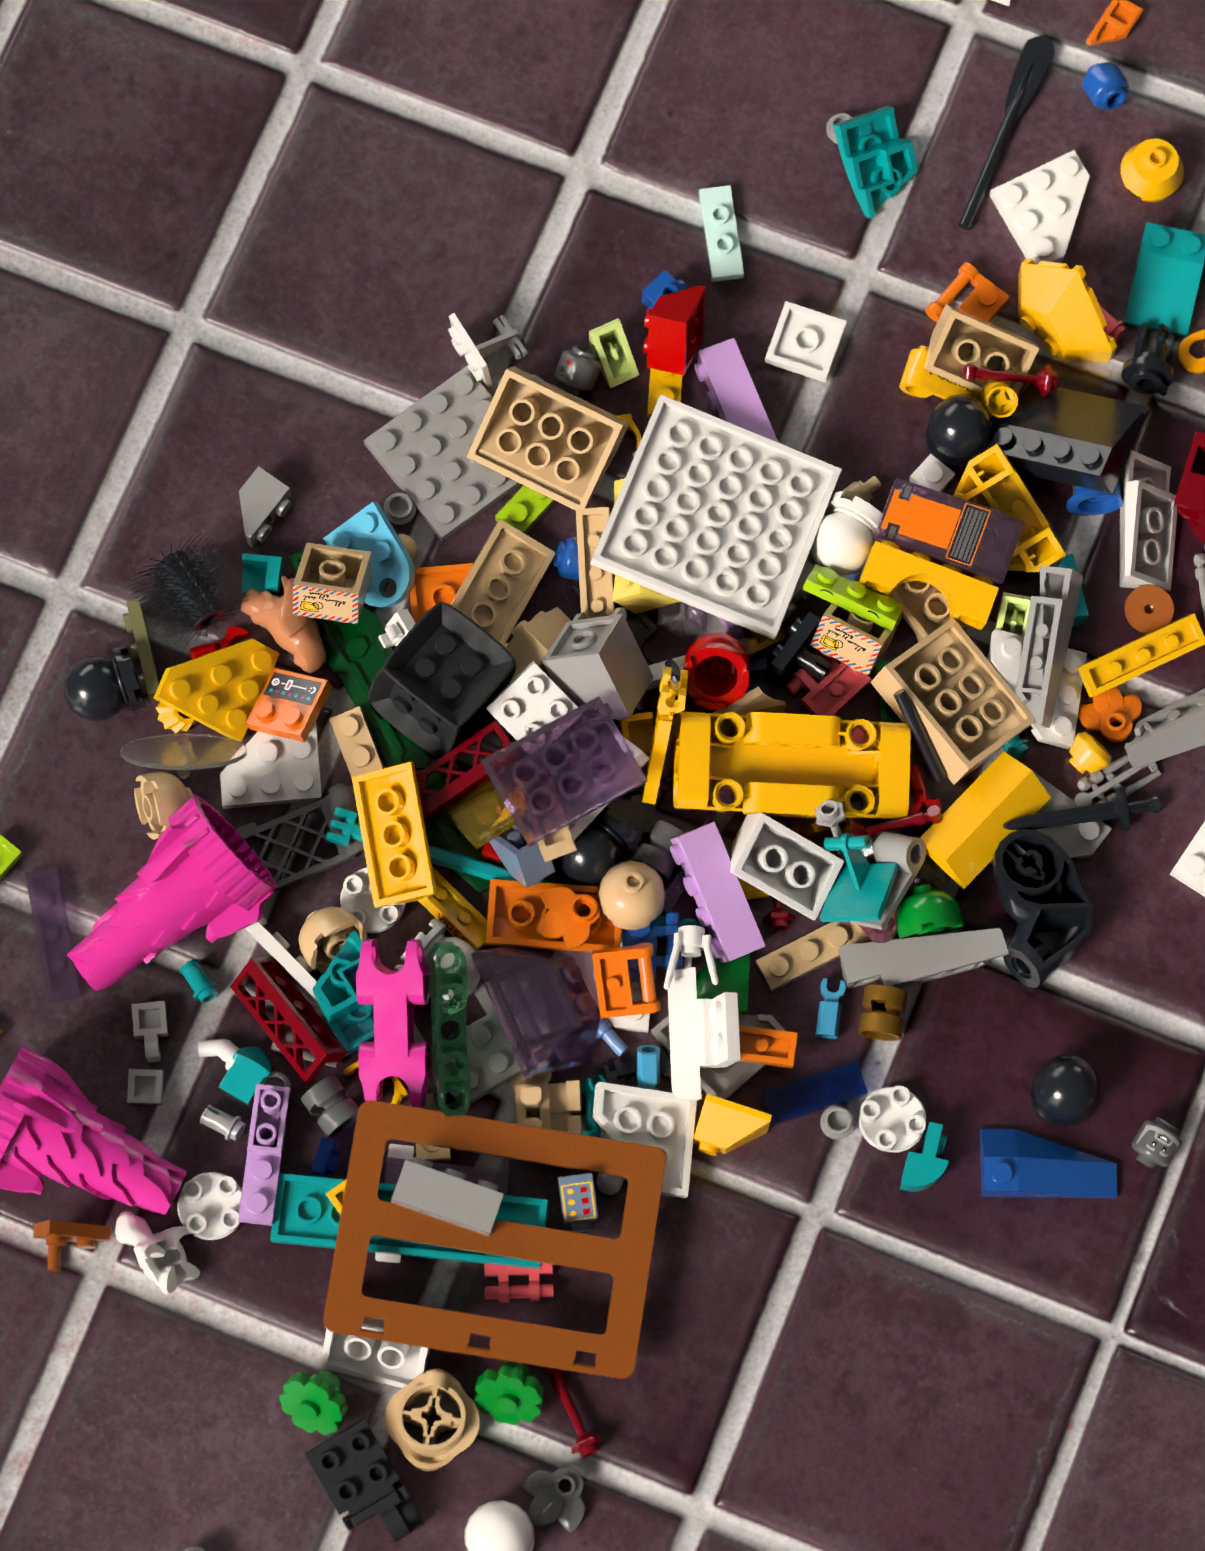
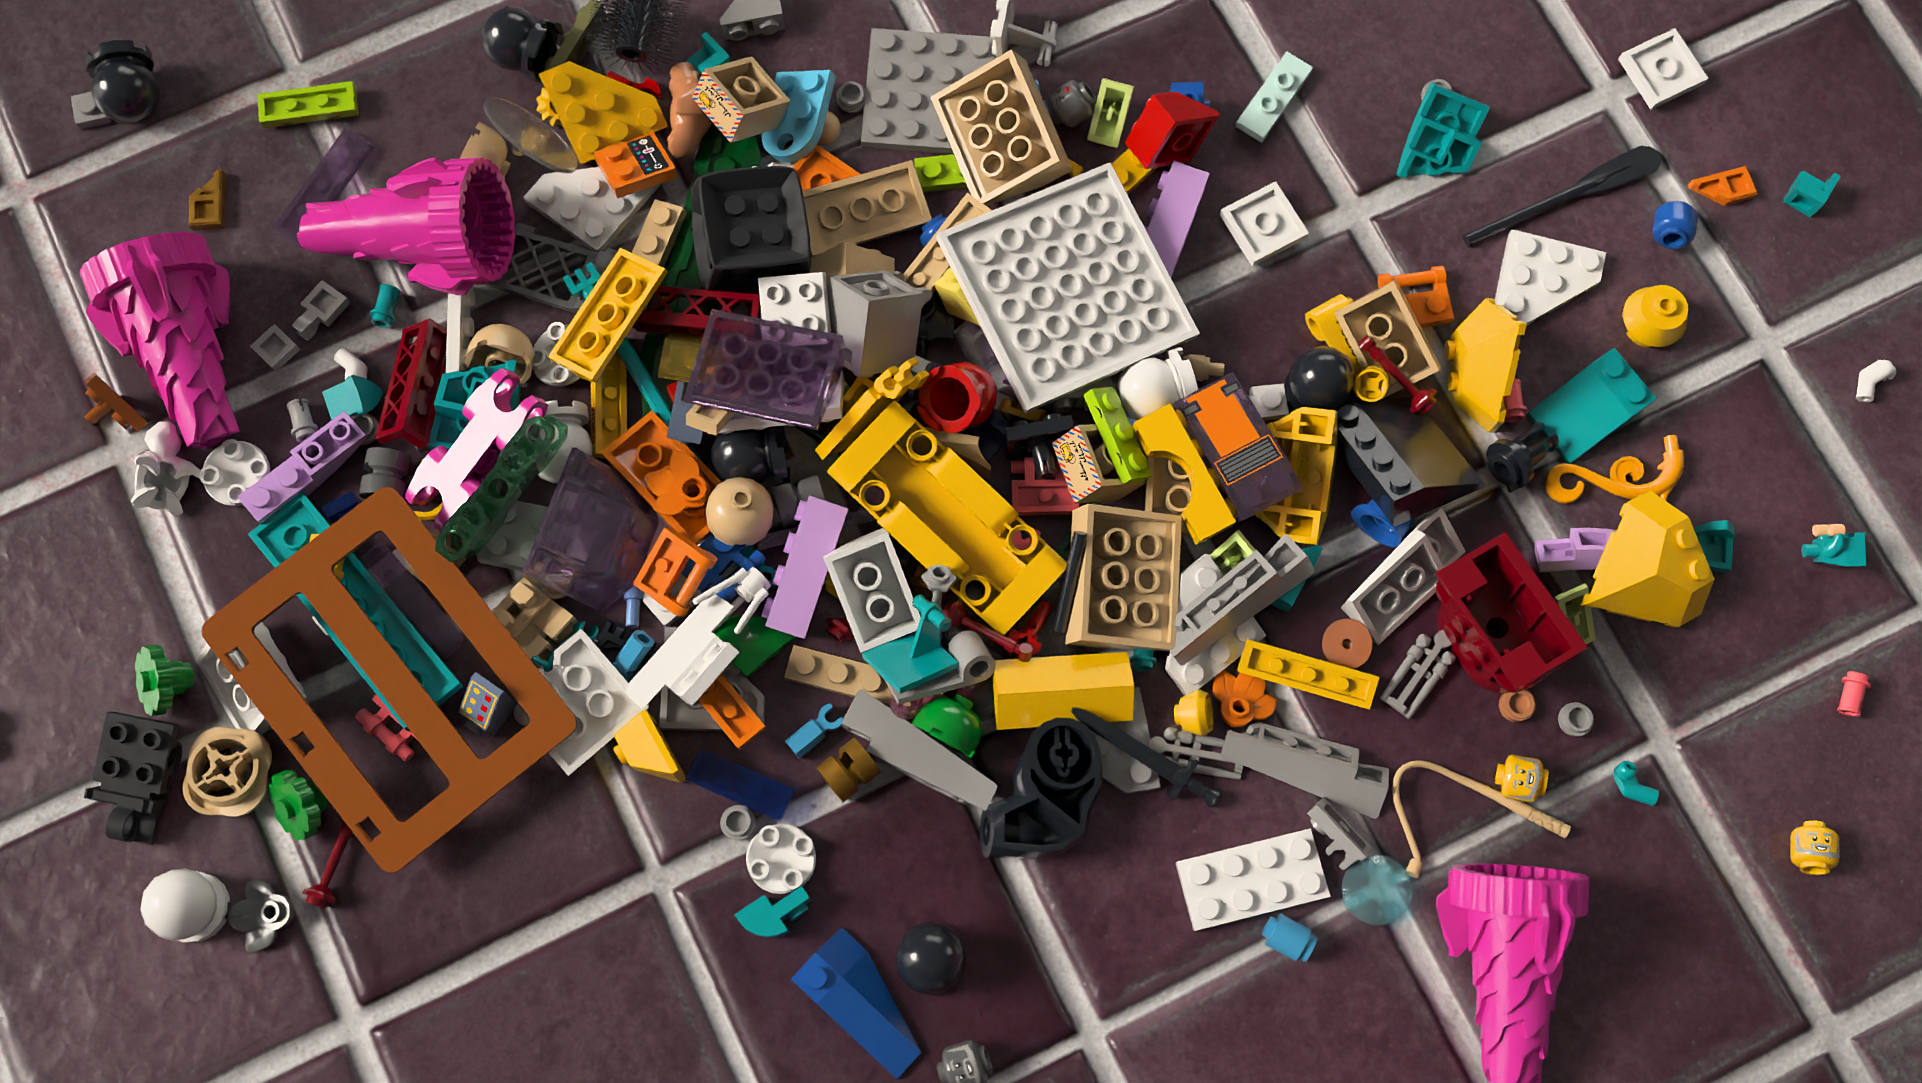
camera: 40 degrees right, 0 degrees up
light grey brick [391,1157,504,1236] -> none

